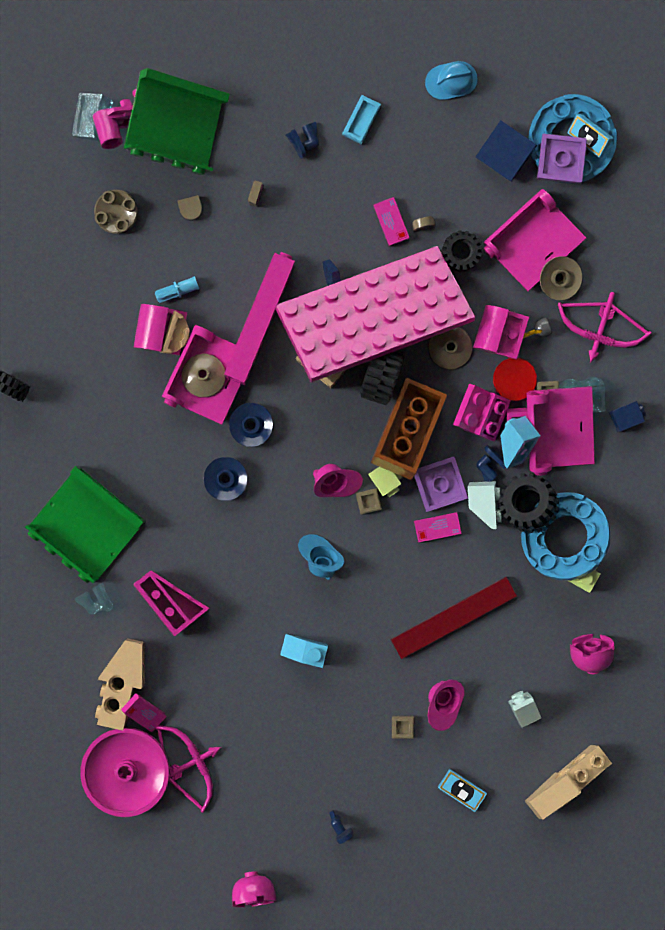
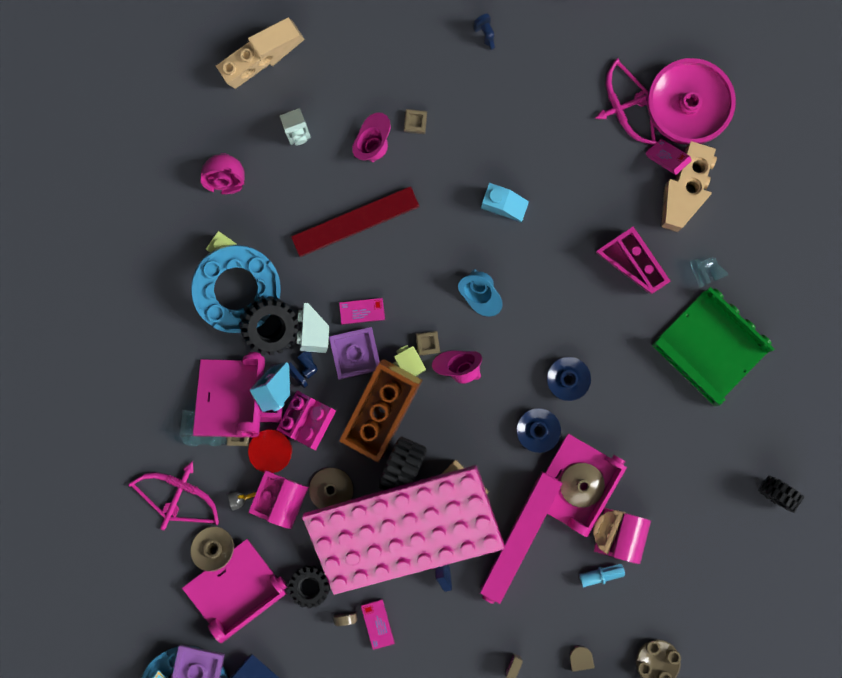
camera: 175 degrees left, 5 degrees down
tile [438,769,487,812] -> none
dark blue brick [609,401,646,432] -> none

